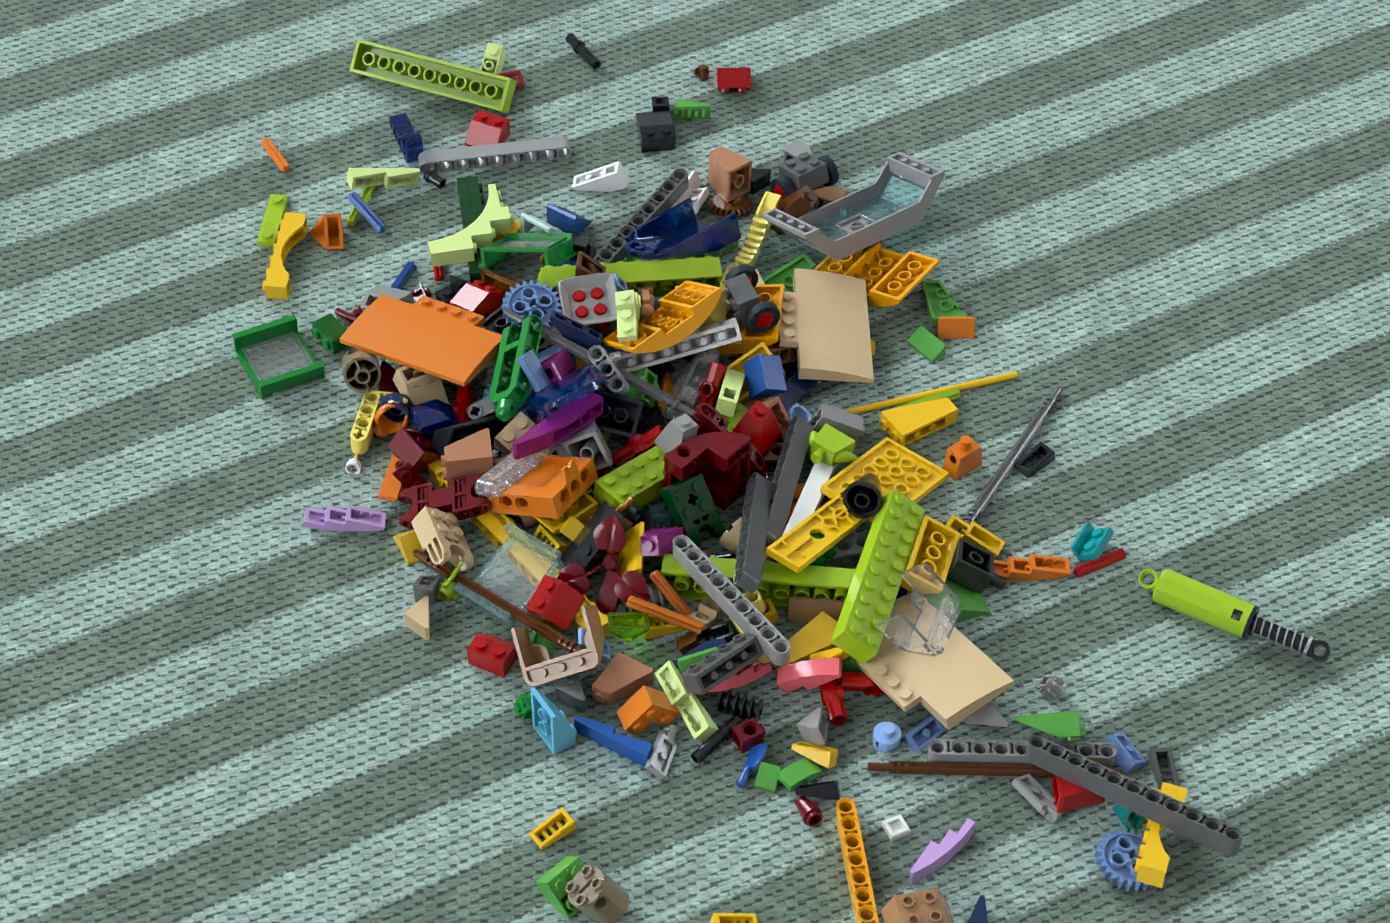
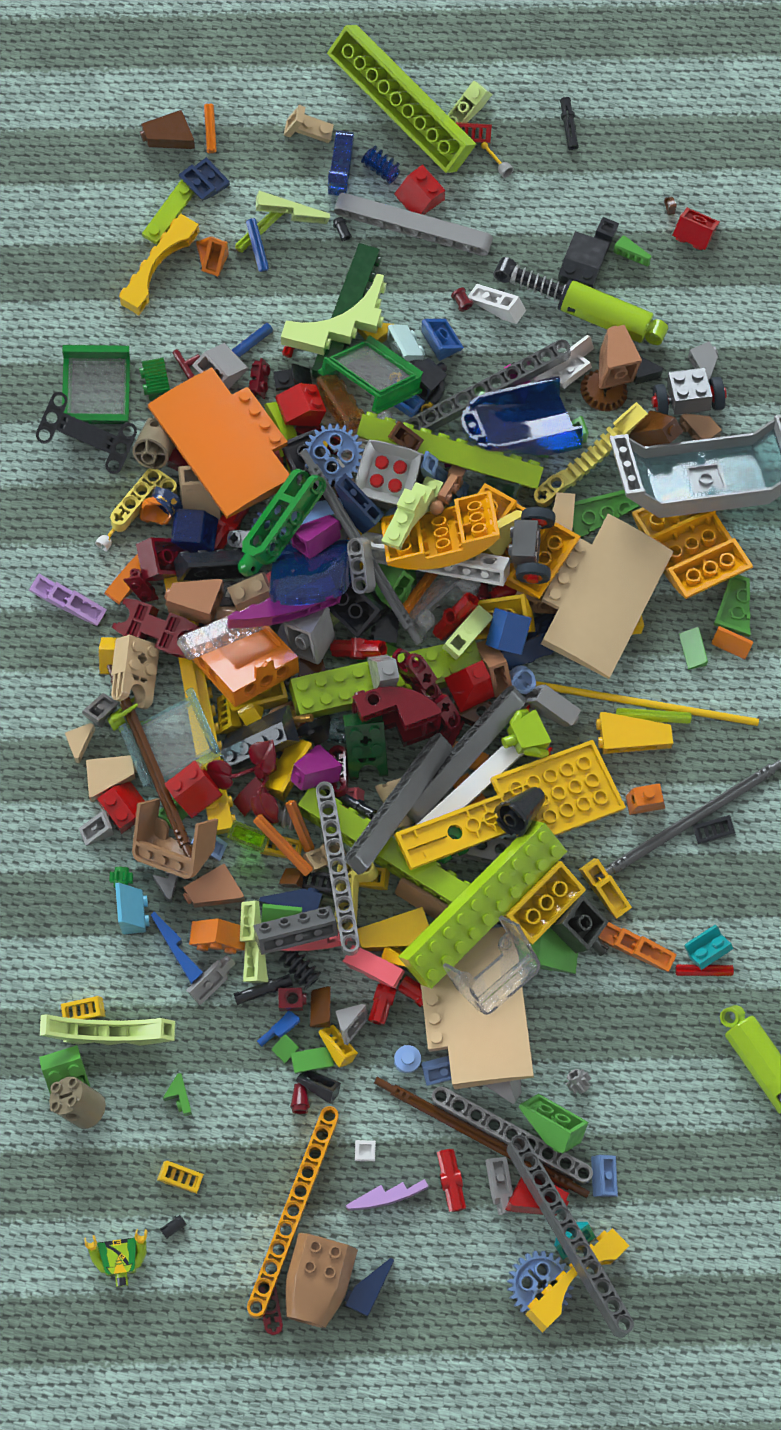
camera: 25 degrees right, 25 degrees up
medium blue slope [517,350,551,392] -> none
dark grey slope [1147,747,1180,790] -> none
none -> black beam [36,392,137,474]
none -> yellowish green arch [40,1014,175,1046]
none -> light grey slope [79,811,114,846]
none -> tan slope [86,755,139,802]
none -> reddish brown slope [140,110,195,149]
none -> bright green slope [163,1073,192,1116]
none -> dark blue slope [179,157,230,201]
none -> tan bracket [284,105,334,143]
none -> reddish brown slope [310,986,331,1028]
none -> clear blue piece [361,145,400,184]
none -> red piece [437,1149,466,1213]
none -> dark red bush [451,287,474,312]
none -> light grey hinge [481,142,514,178]
none -> lime piece [493,257,668,345]

